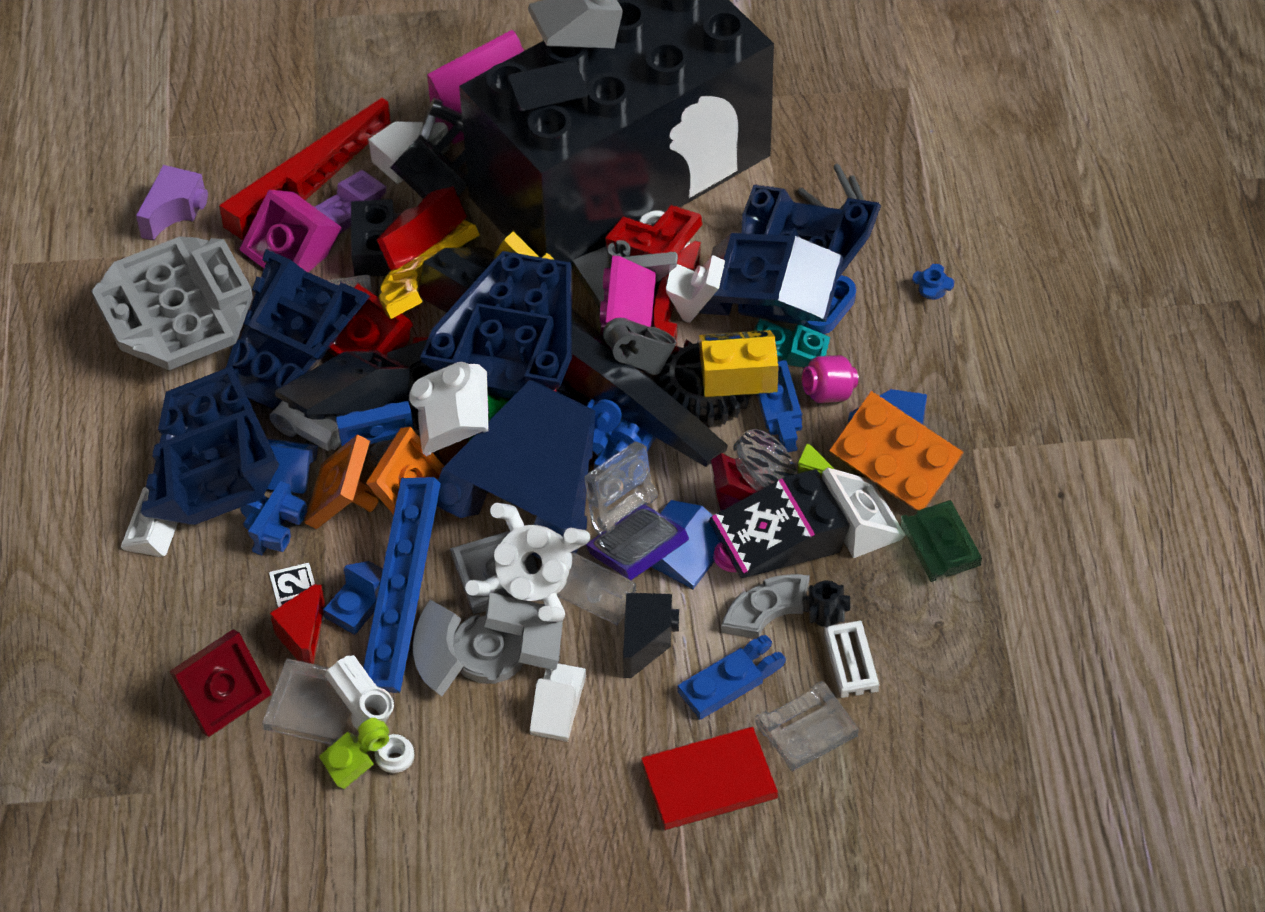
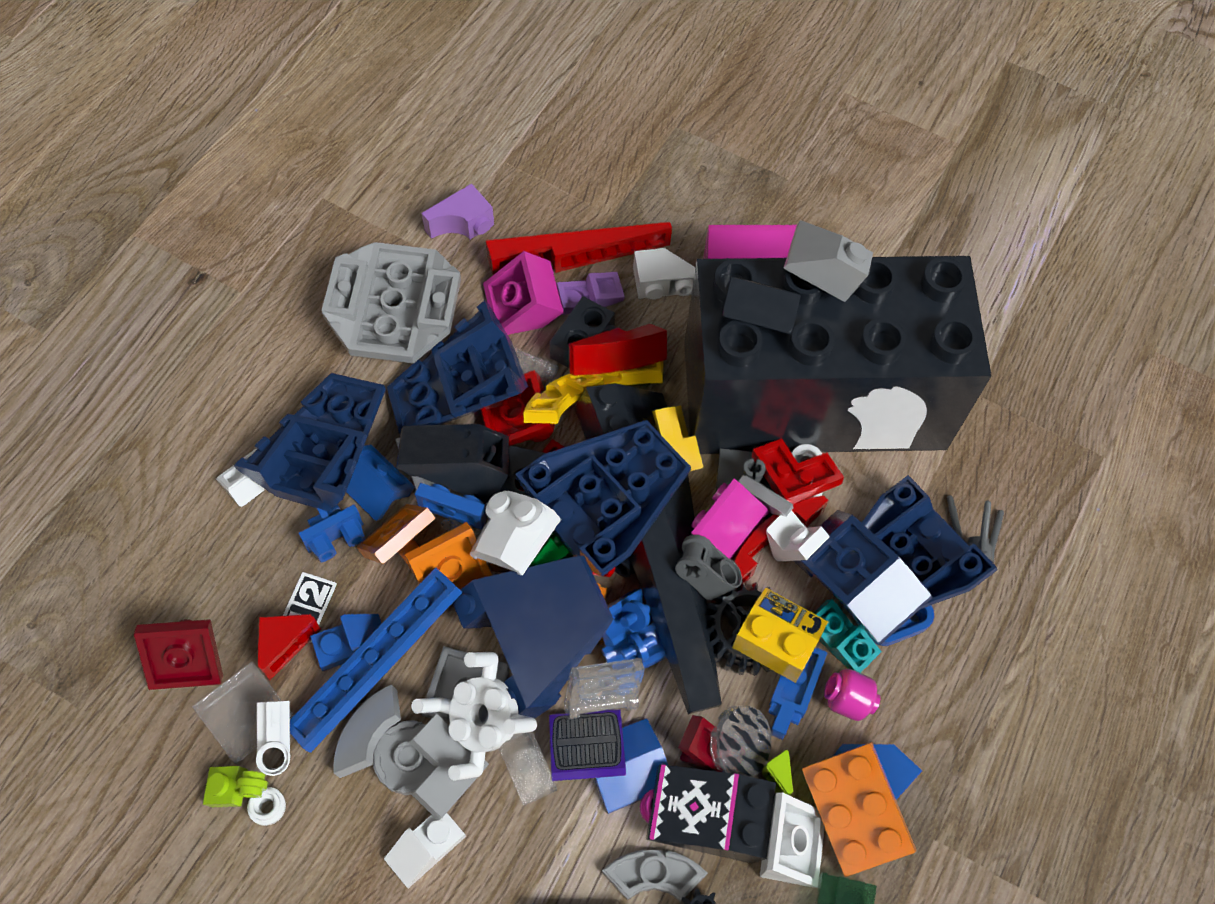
camera: 30 degrees right, 10 degrees up
black plate [390,97,469,199] -> none
black slope [623,593,680,678] -> none
blue plate [912,264,954,300] -> none

